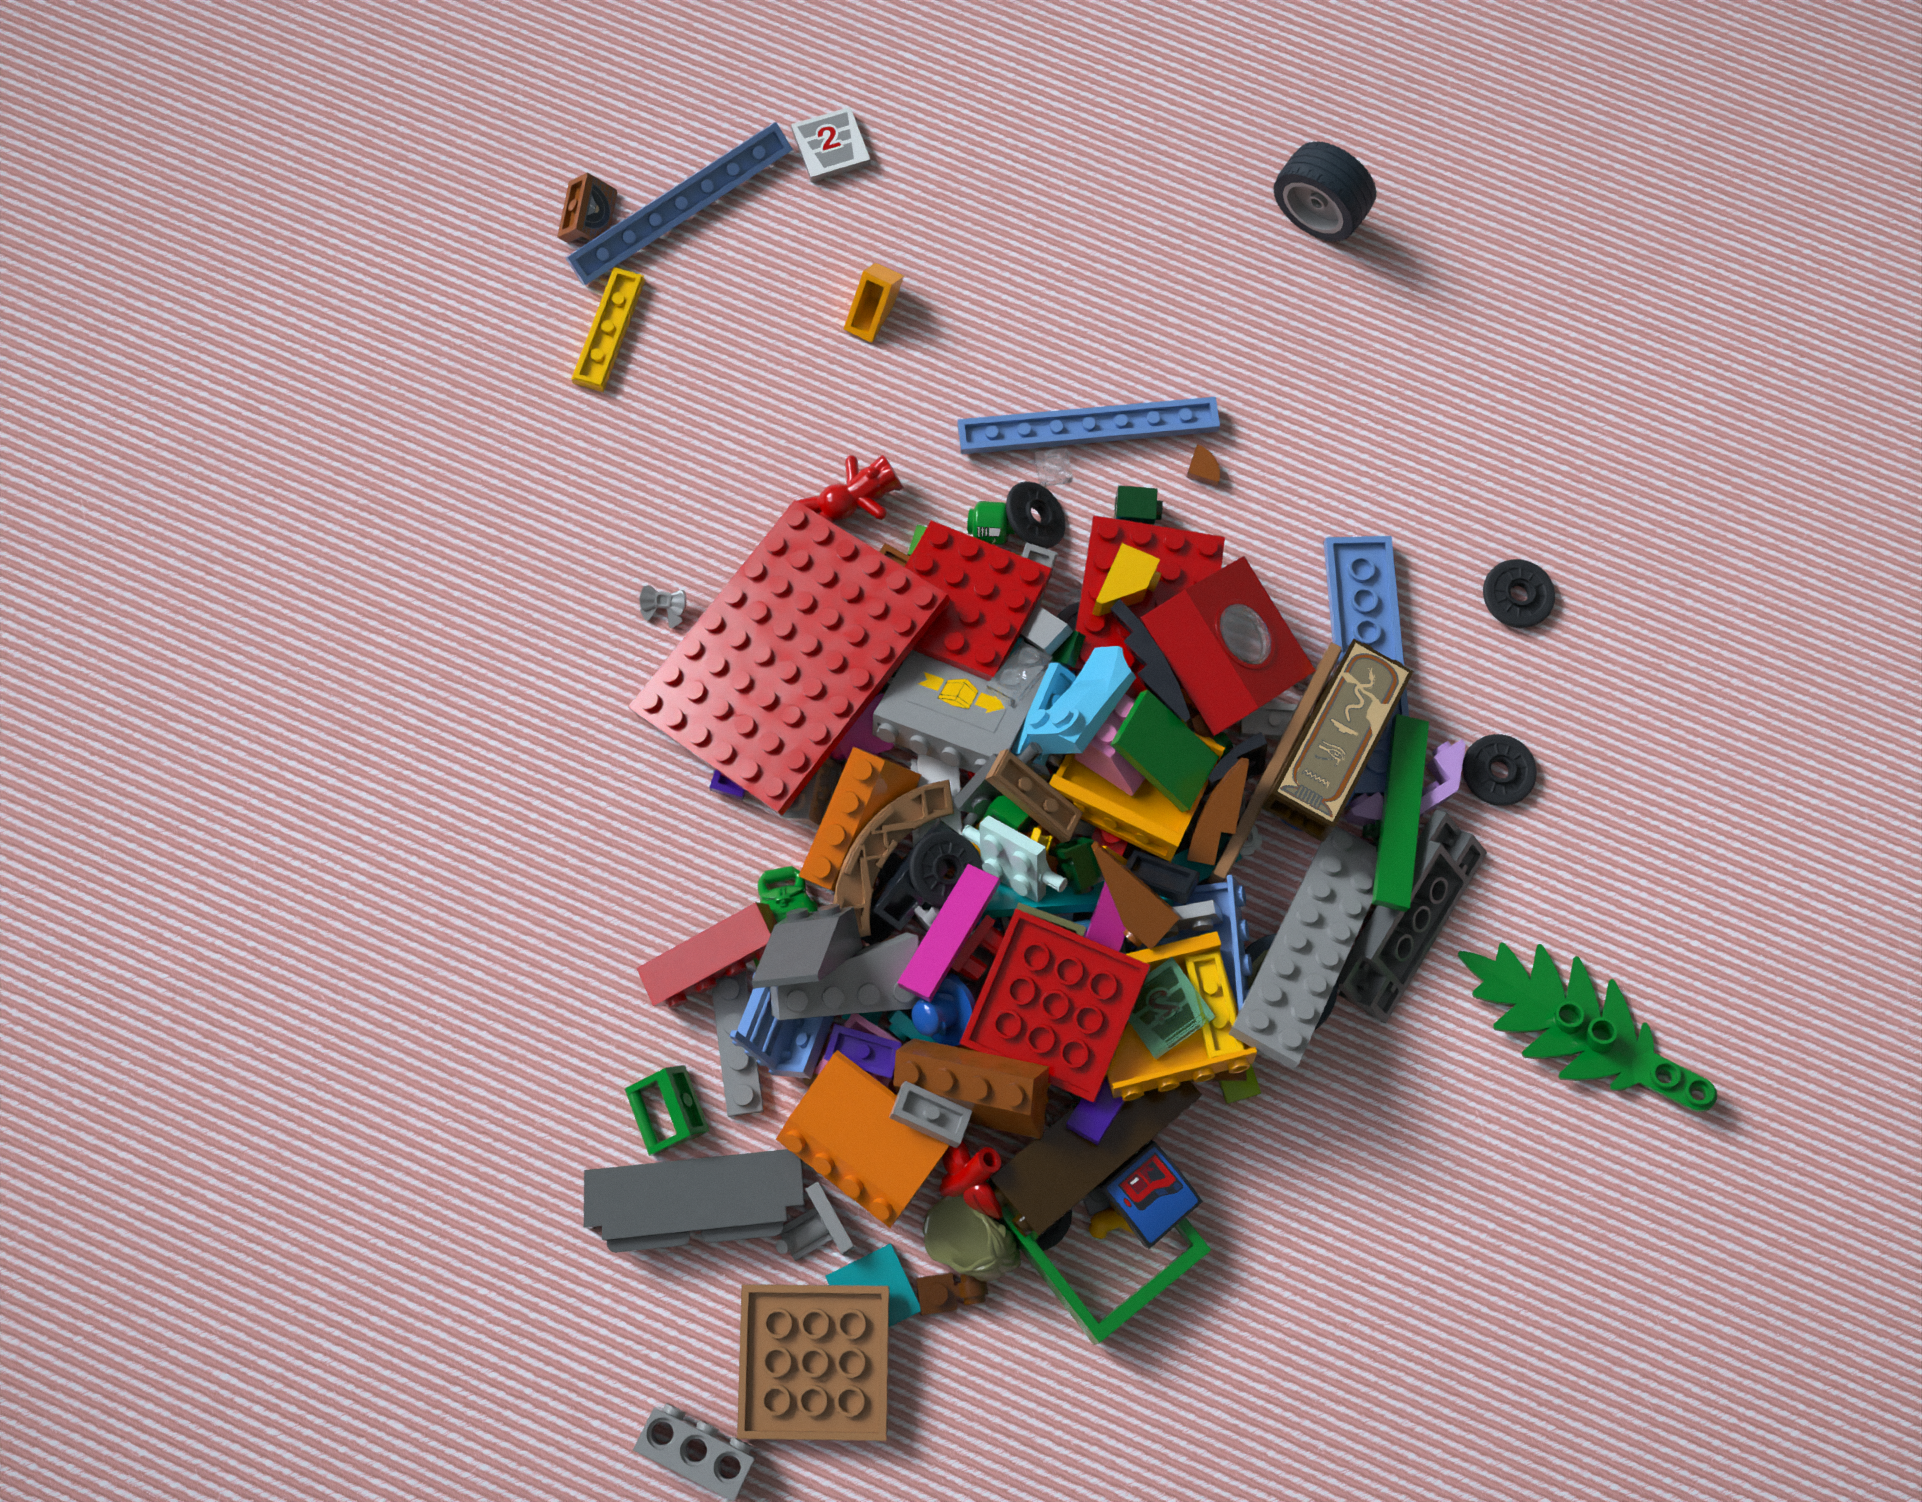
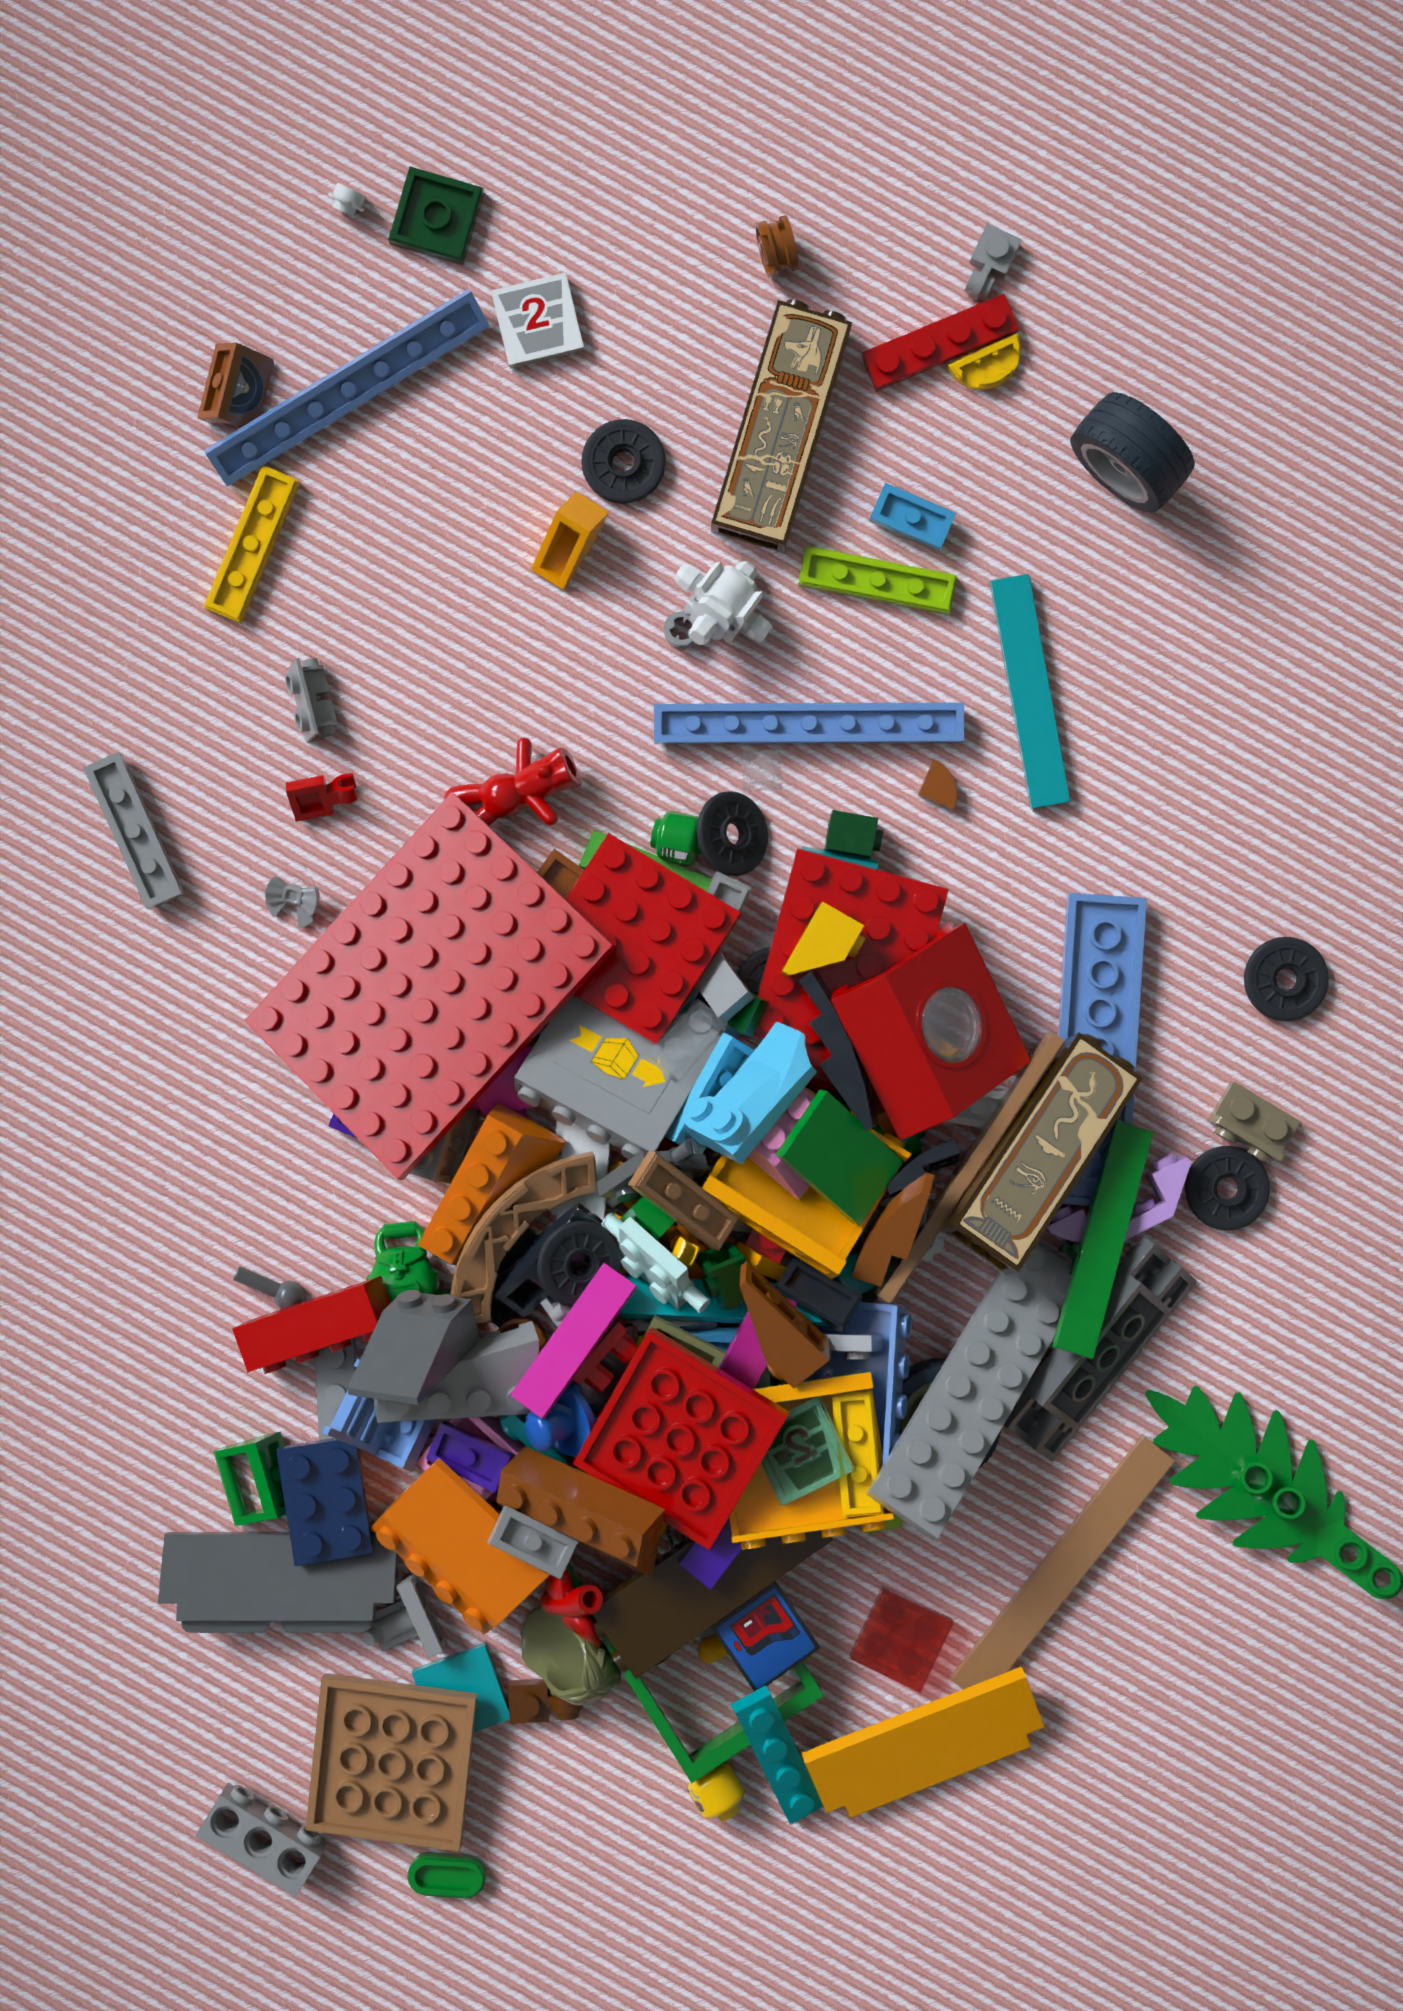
camera: 15 degrees right, 15 degrees up
none -> light grey plate [83,752,185,910]
none -> dark grey bar [233,1266,305,1309]
none -> dark blue plate [276,1438,374,1566]
none -> light grey hinge [285,658,338,742]
none -> red plate [286,773,358,822]
none -> white plate [328,183,366,217]
none -> dark green tile [388,166,485,266]
none -> green tile [407,1852,486,1898]
none -> black wheel [581,419,666,504]
none -> light grey bush [664,611,695,649]
none -> white piece [674,561,773,645]
none -> yellow head [687,1762,745,1822]
none -> brick [711,299,852,553]
none -> teal plate [731,1685,824,1825]
none -> dark orange wheel [755,215,799,278]
none -> lime tile [798,546,957,615]
none -> light orange slope [802,1667,1045,1818]
none -> clear red plate [849,1585,954,1693]
none -> red plate [861,293,1019,392]
none -> dark azure plate [869,483,956,552]
none -> yellow tile [947,333,1021,391]
none -> medium nougat tile [950,1434,1175,1689]
none -> light grey plate [964,223,1022,301]
none -> teal tile [989,574,1070,809]
none -> dark tan bracket [1207,1081,1301,1164]

